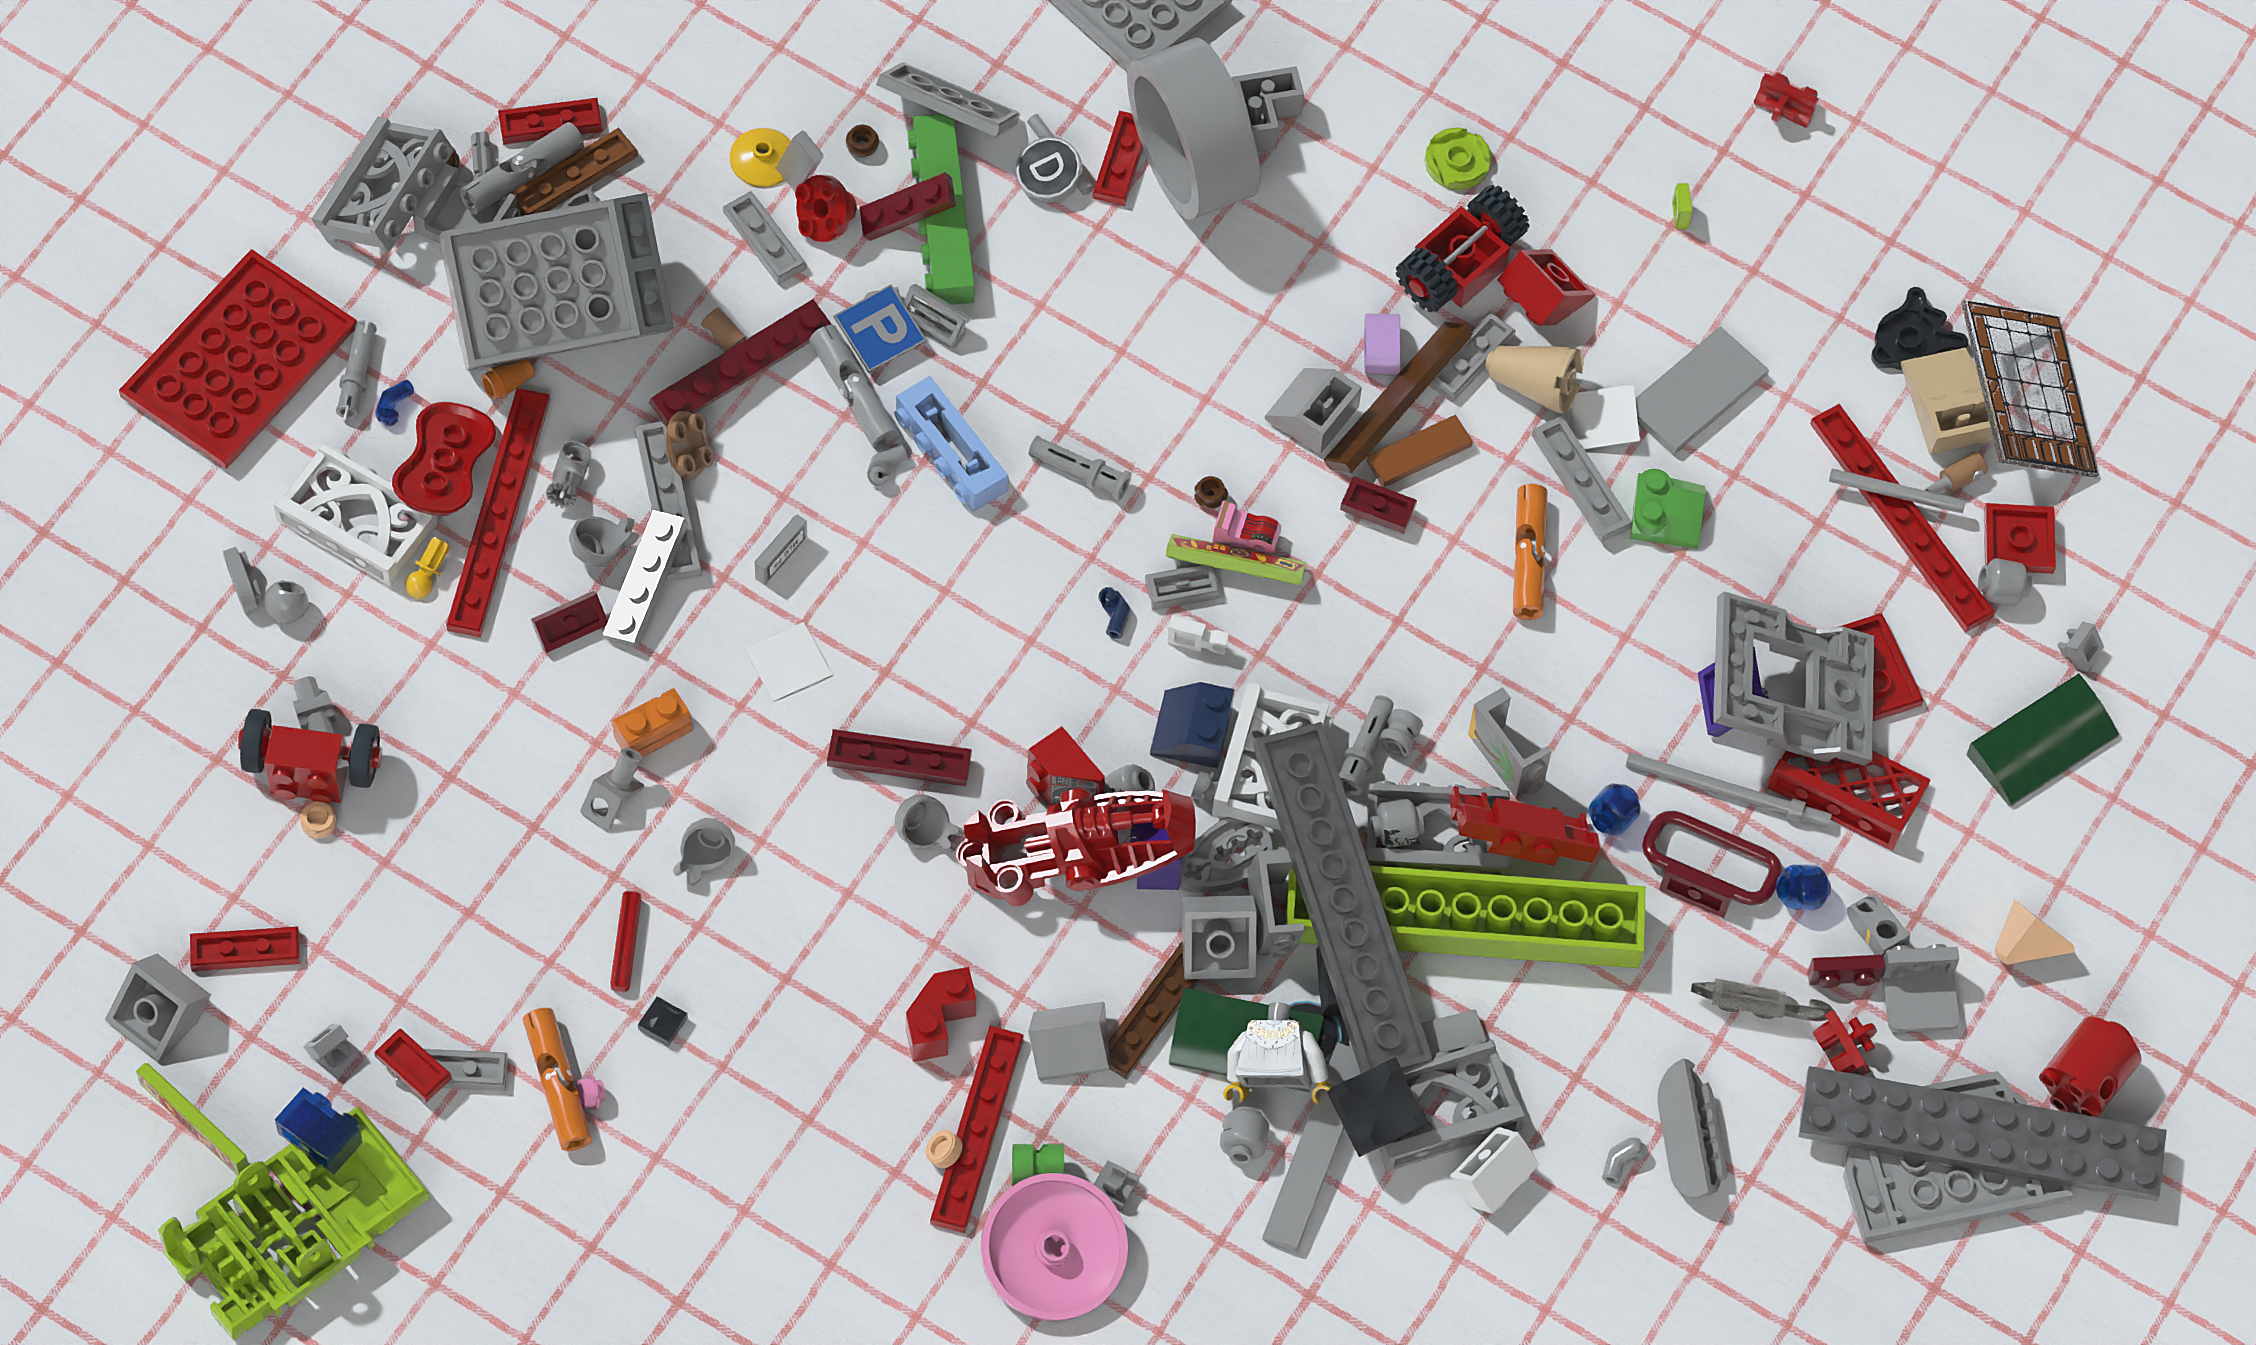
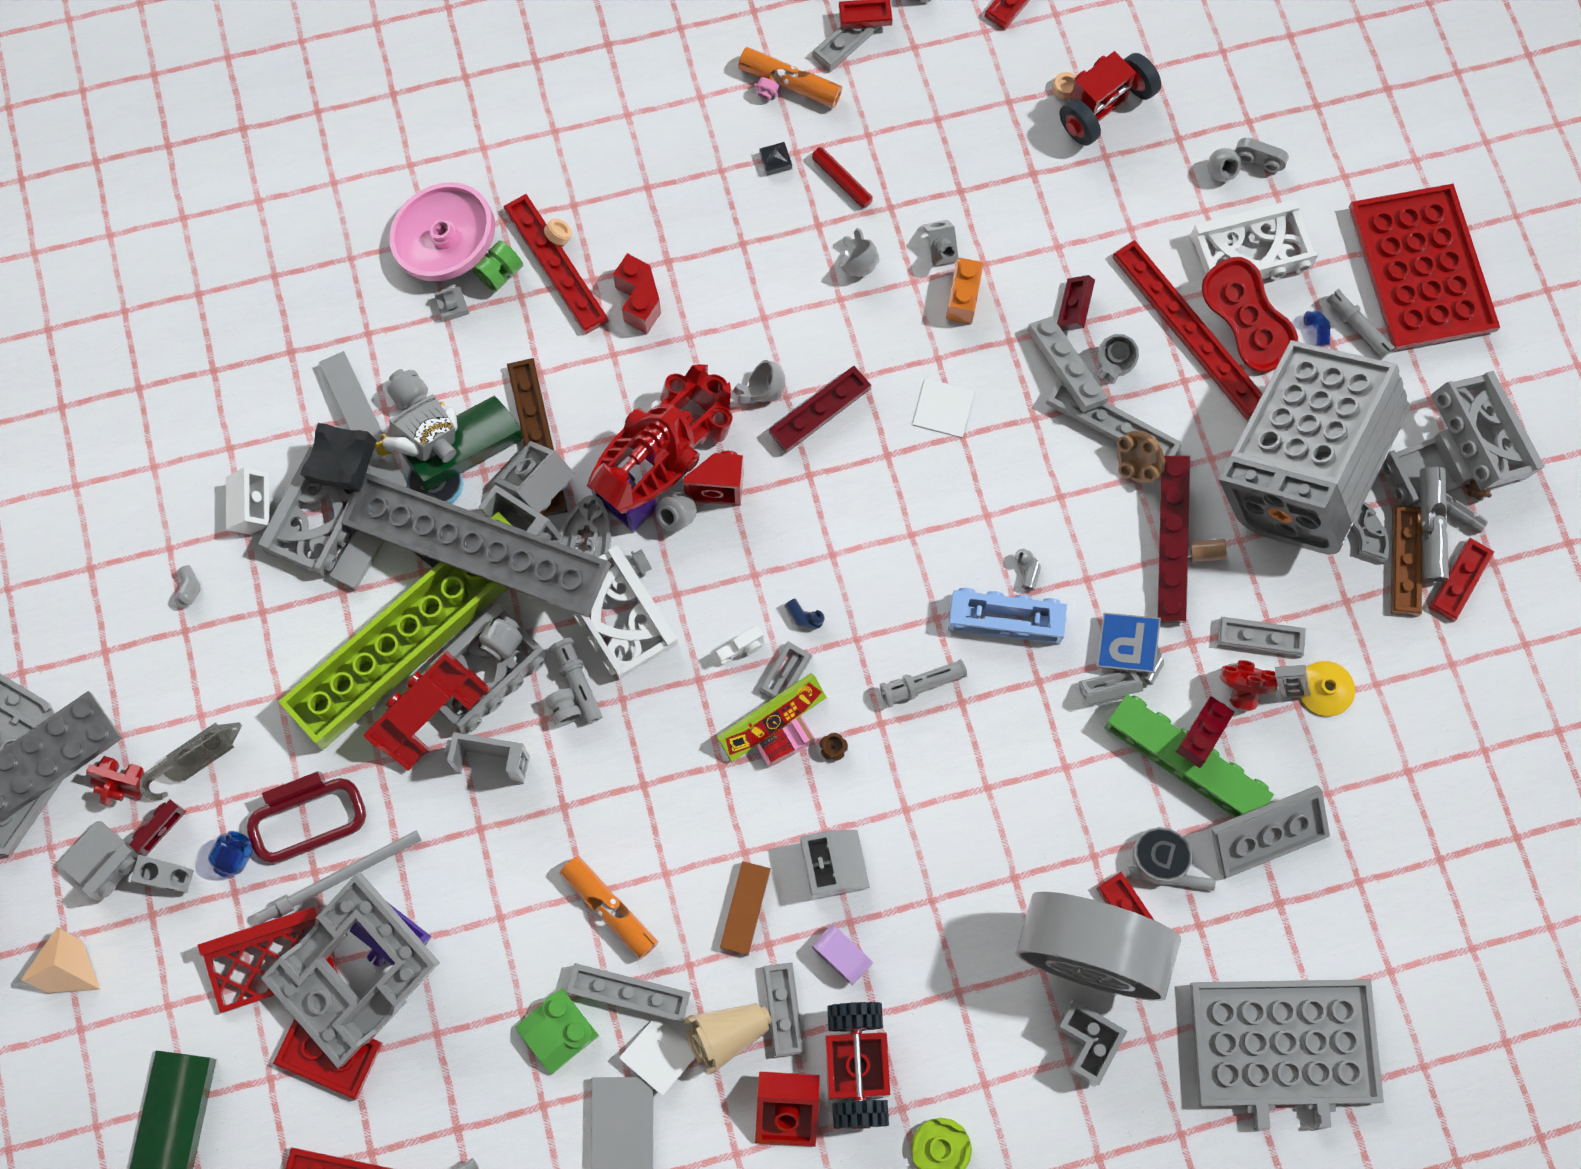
camera: 135 degrees right, 10 degrees up
light grey axle [293,676,336,733] -> none
yellow axle [405,537,450,599] -> none
light grey connector [546,441,592,508] -> none
light grey tile [754,514,807,585] -> none
light grey piece [809,325,900,450] -> none
reddish brown plate [846,124,879,157] -> none
light grey slope [1028,1002,1110,1081] -> none
dark blue slope [1150,682,1235,769] -> none
reddish brown tile [1324,322,1473,473] -> none
dark red plate [1340,476,1417,534] -> none
clear blue head [1588,783,1641,836] -> none
light grey brick [1657,1058,1727,1197] -> none

